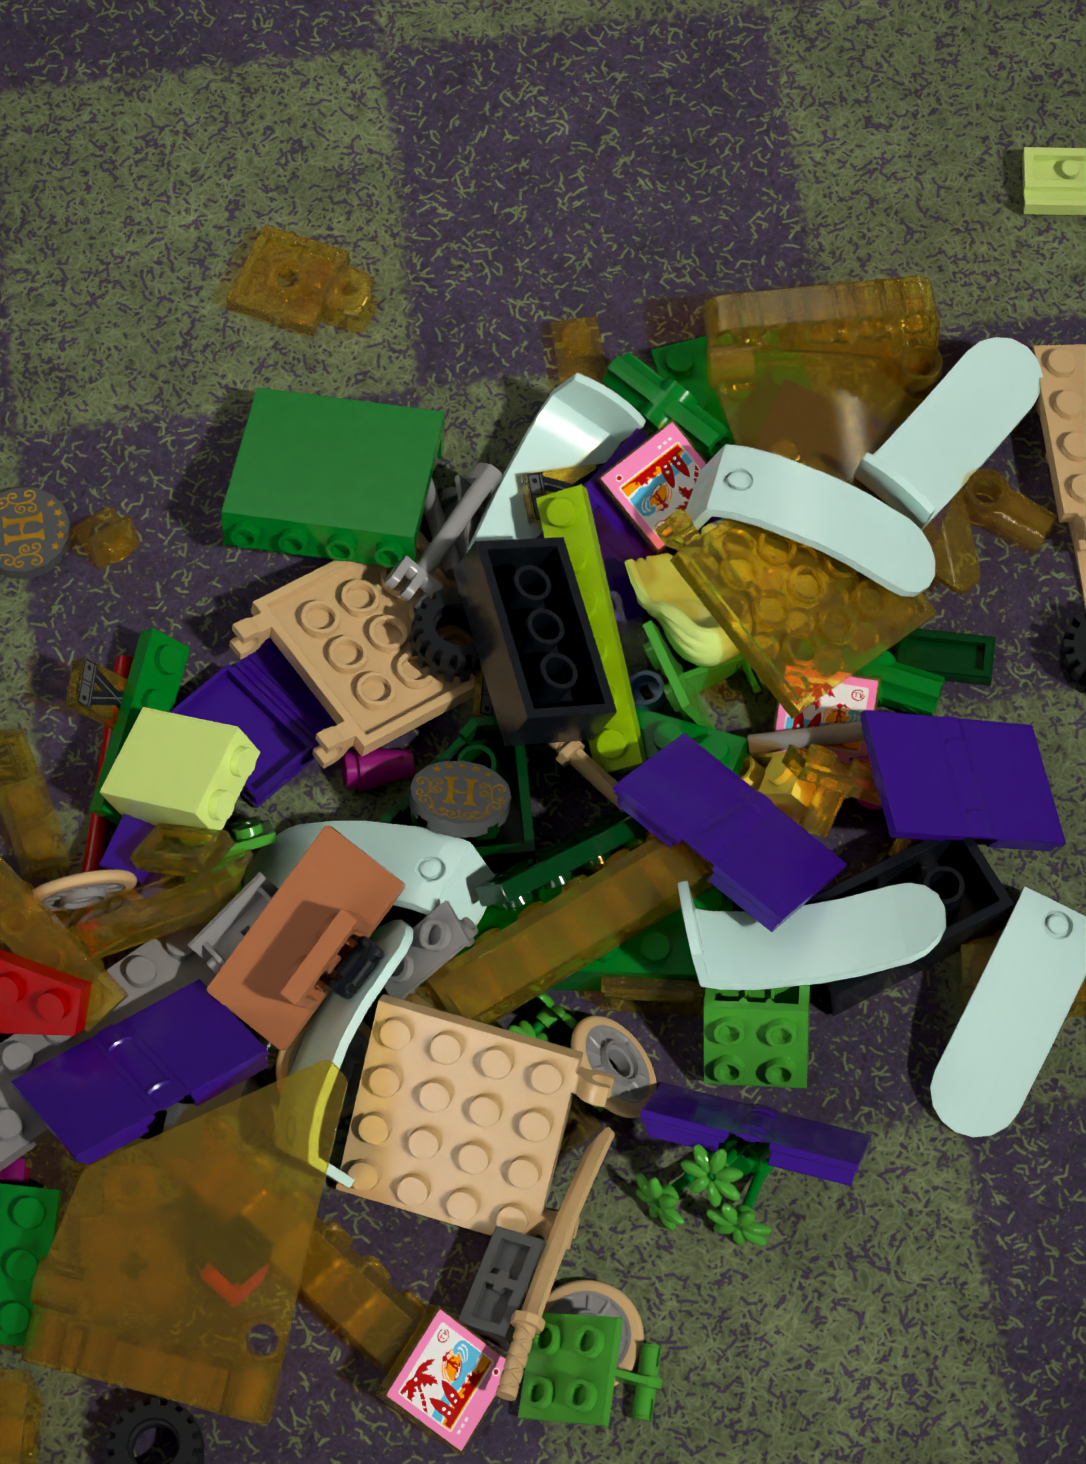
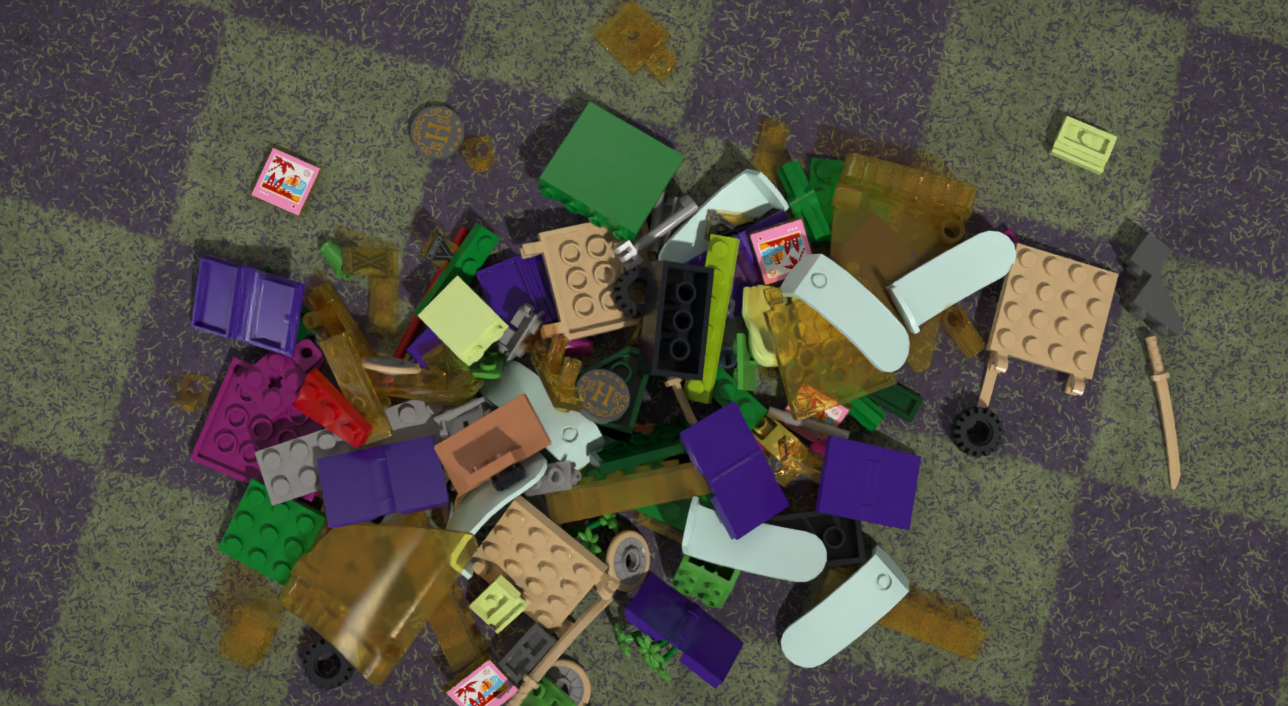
camera: 20 degrees right, 20 degrees up
none -> yellowish green plate [469,575,531,634]
none -> light grey hinge [497,303,545,361]
none -> clear yellow plate [531,334,584,413]

